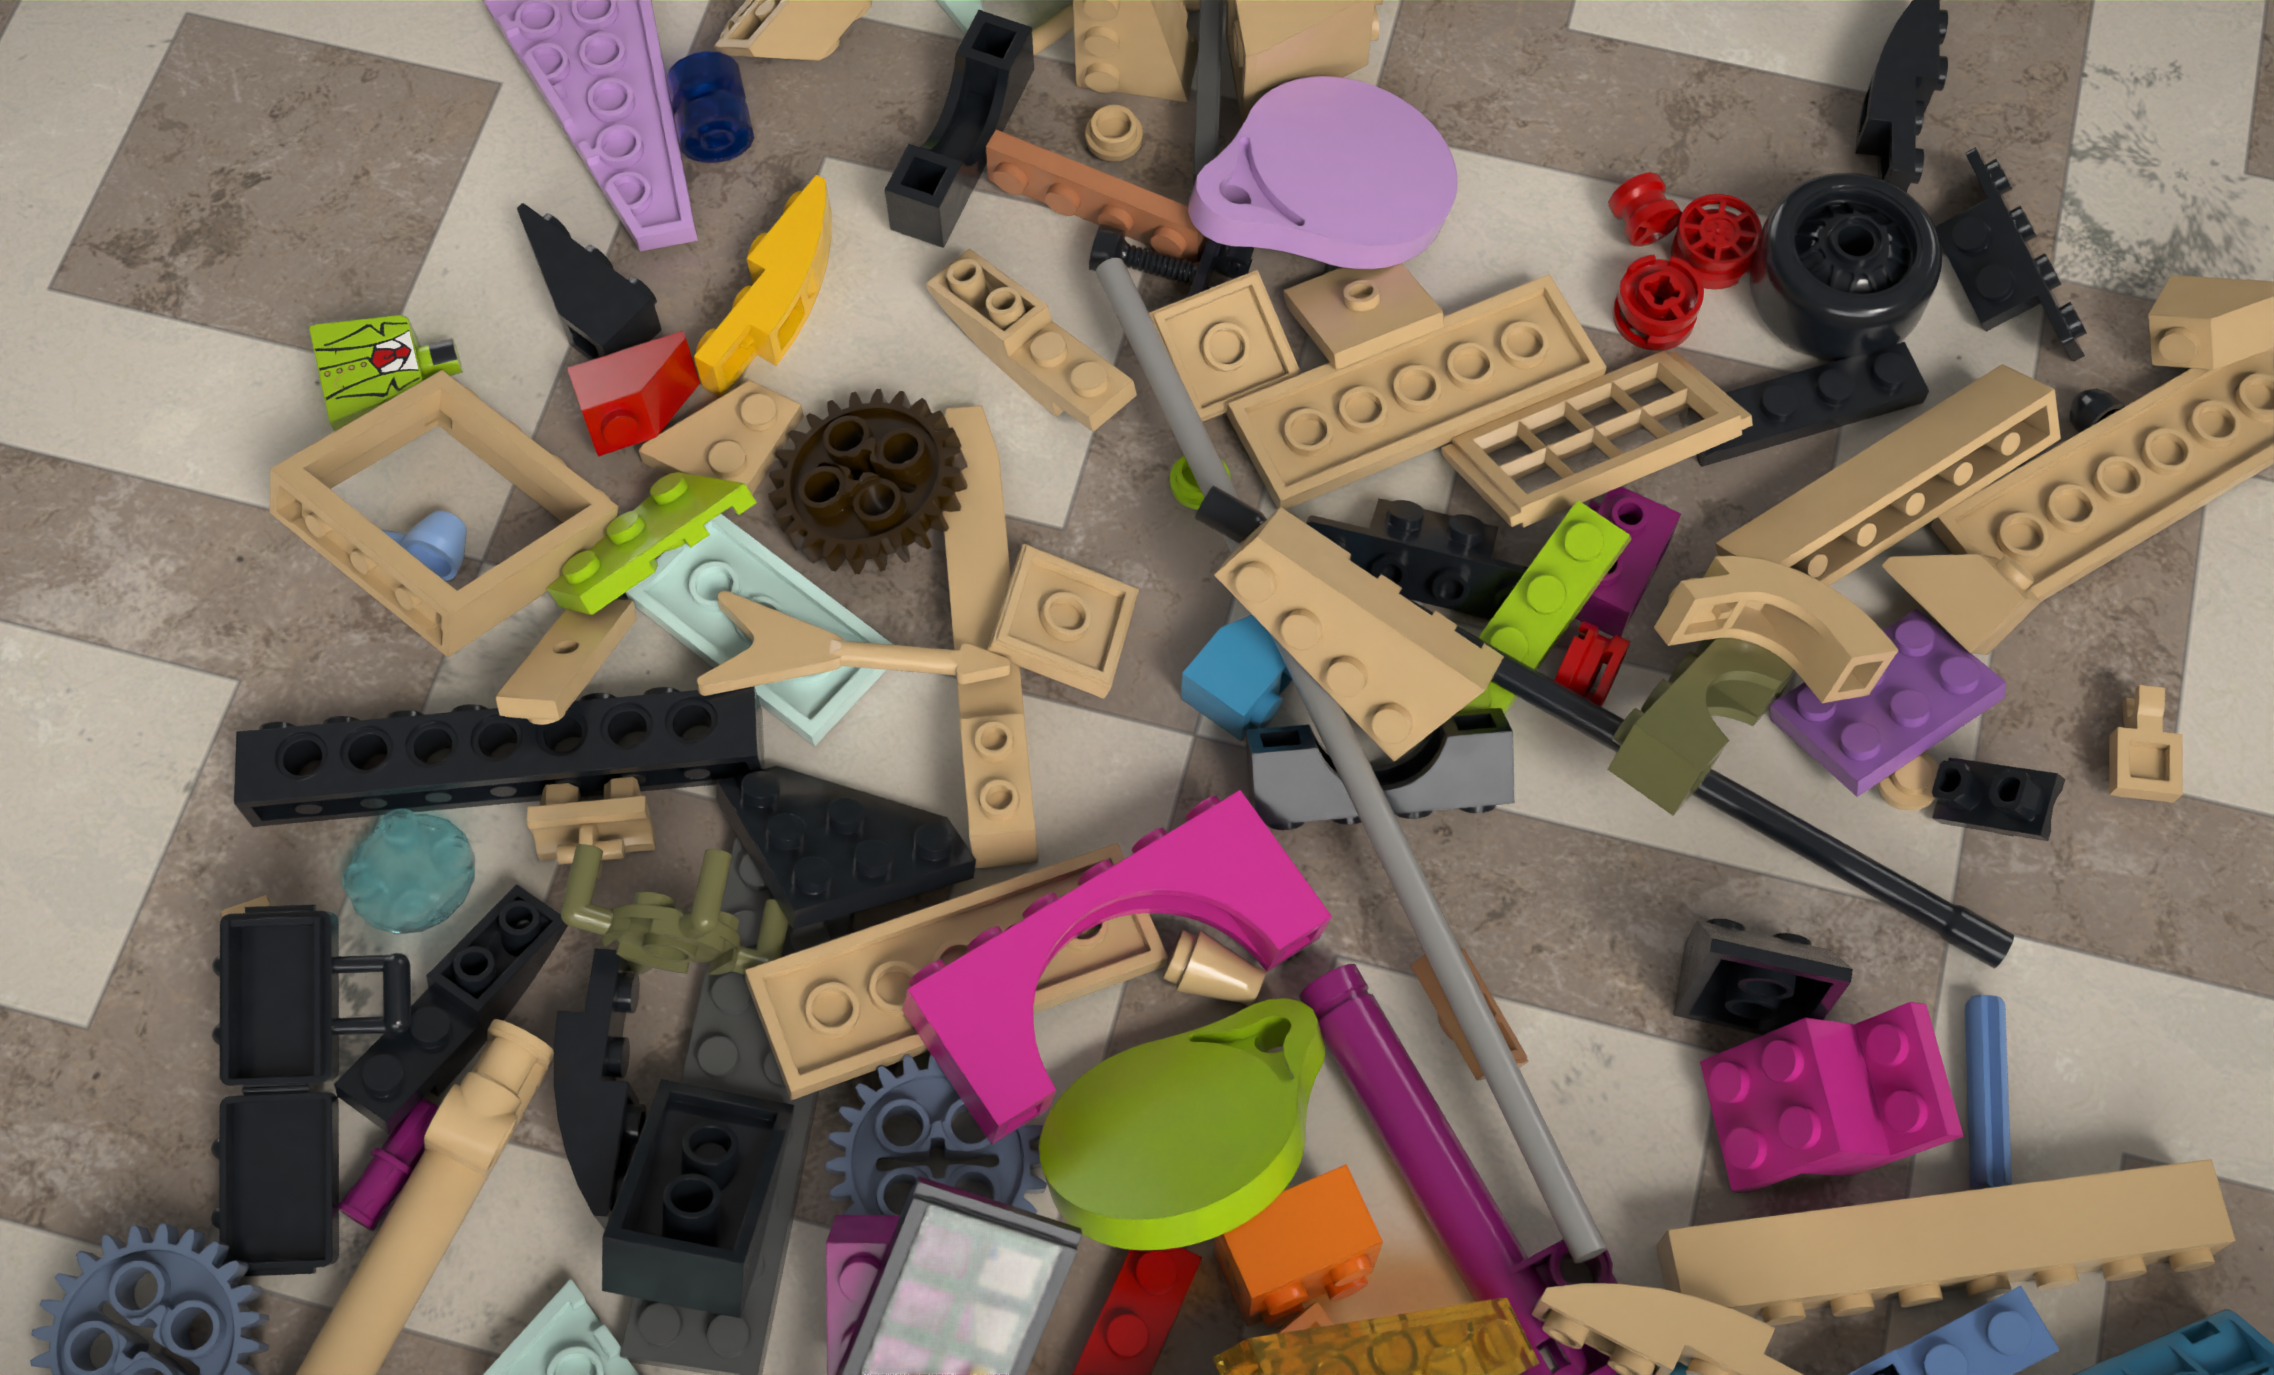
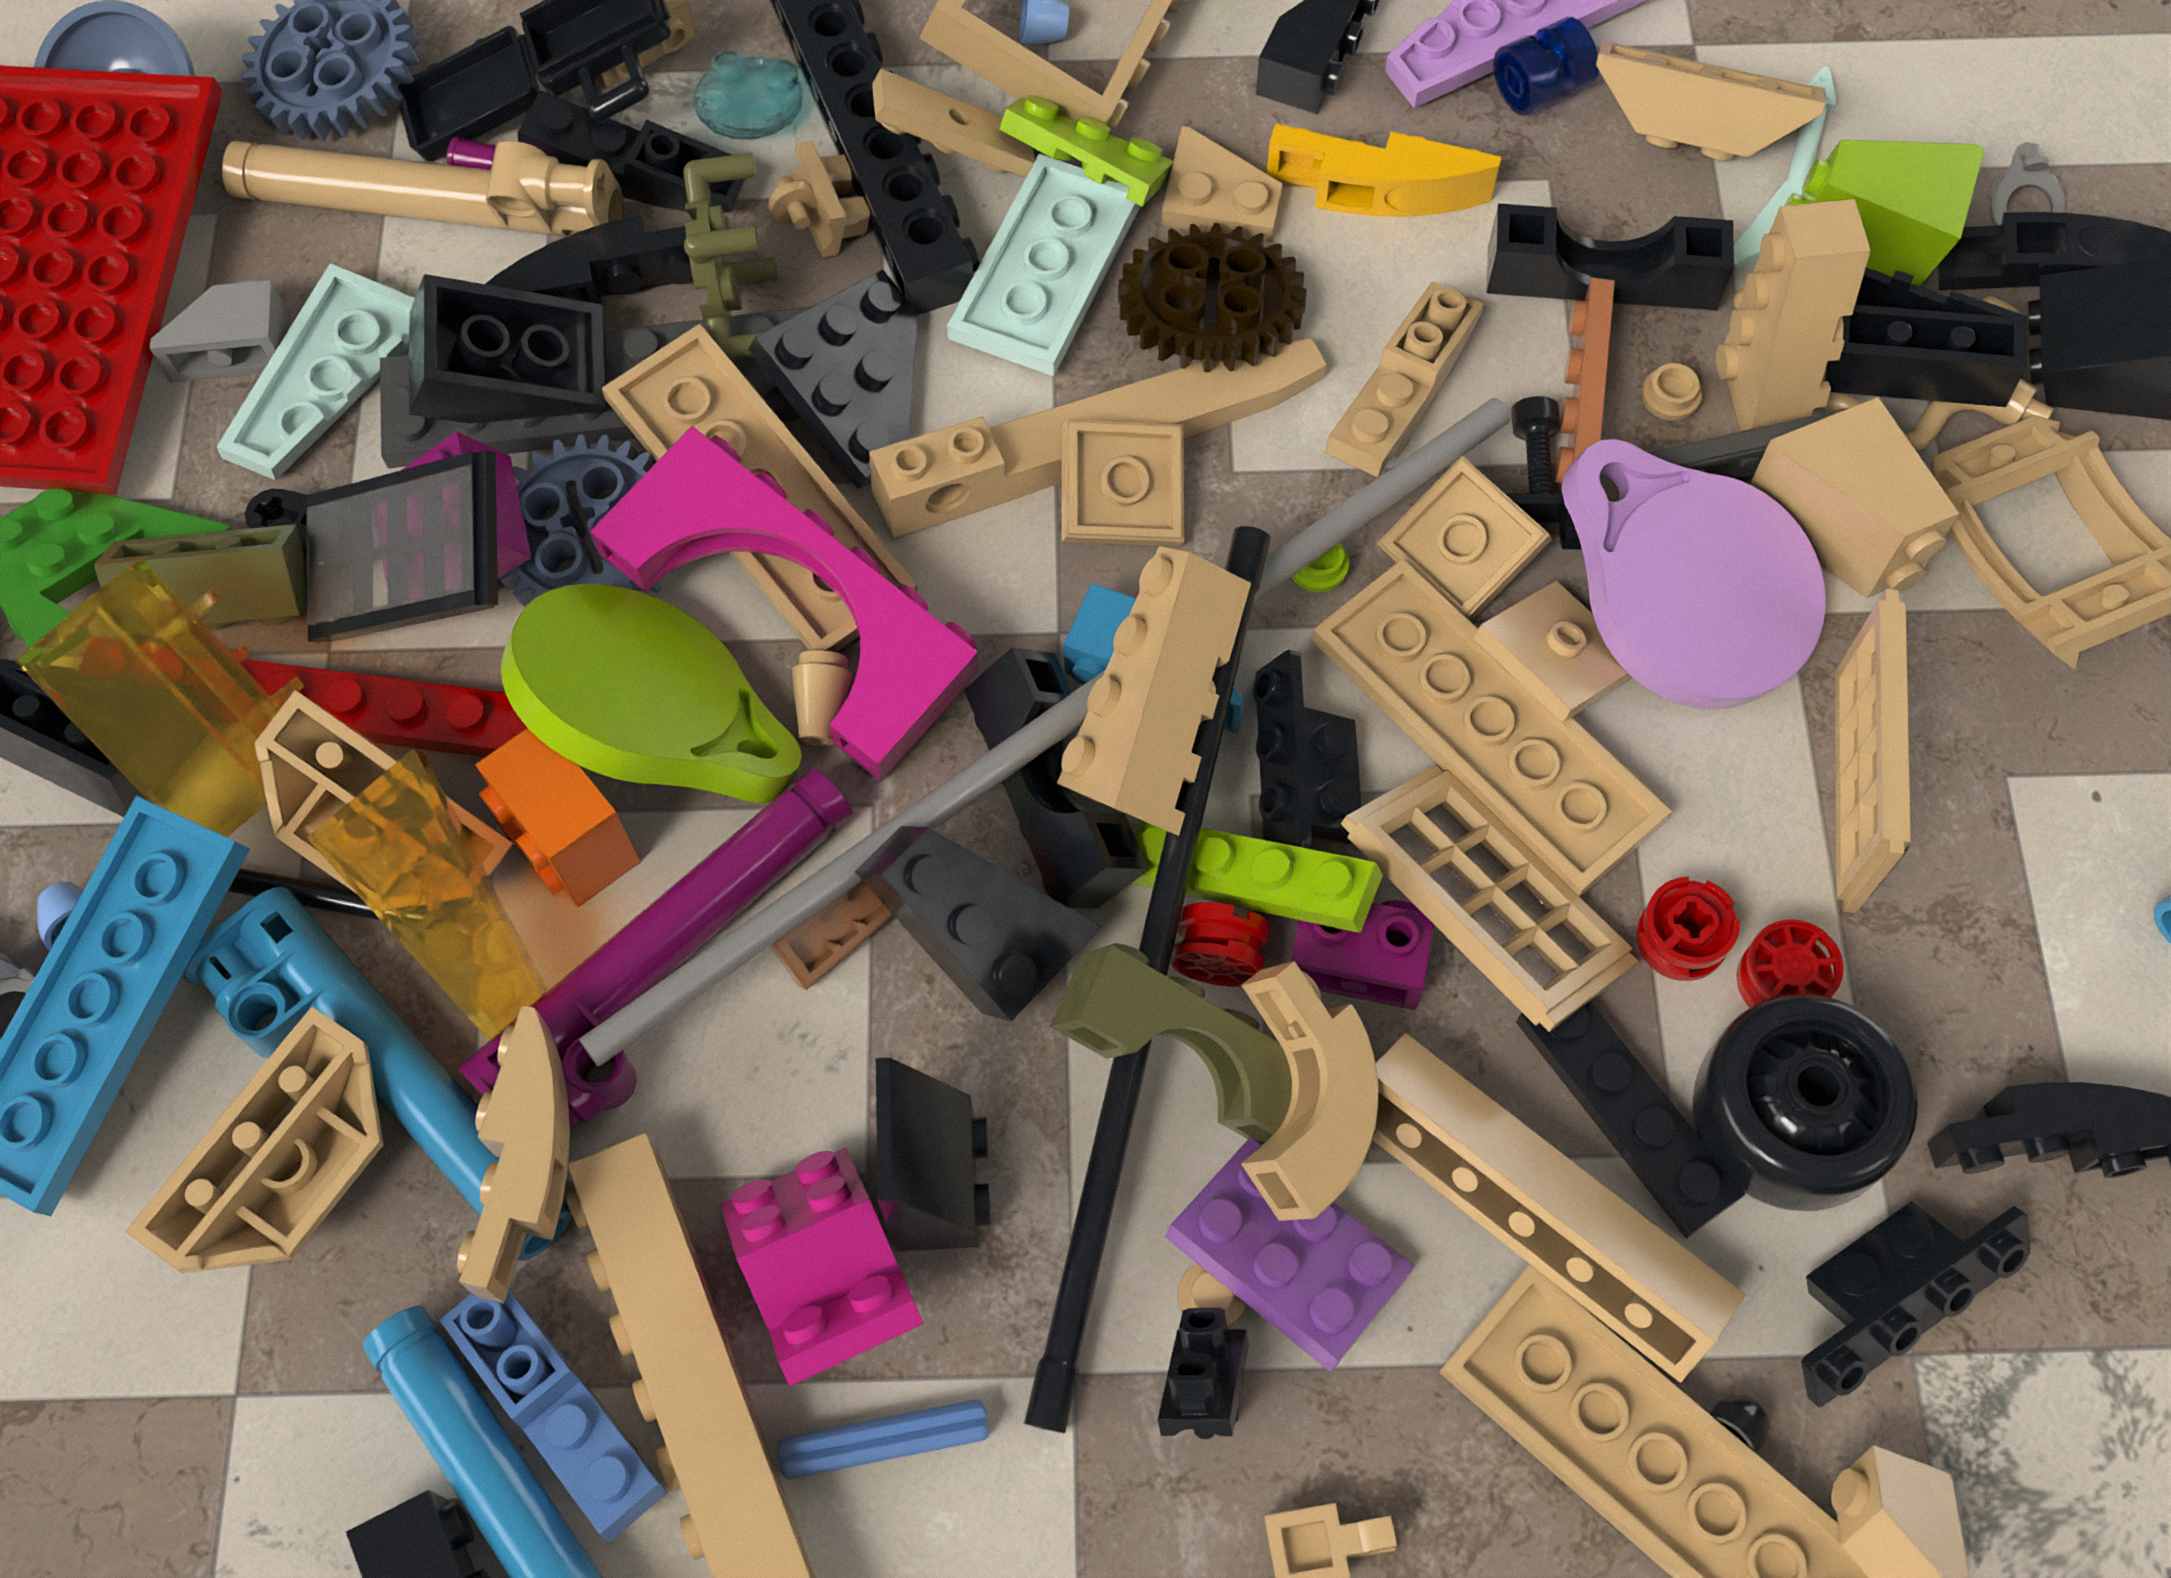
camera: 75 degrees right, 0 degrees up
red slope [567,331,700,457] -> none
tan piece [697,591,1011,696] -> none
red wheel [1608,172,1682,247] -> none
tan slope [1881,554,2041,655] -> none
none -> black wedge [855,826,1102,1021]
none -> tan piece [1835,589,1911,913]

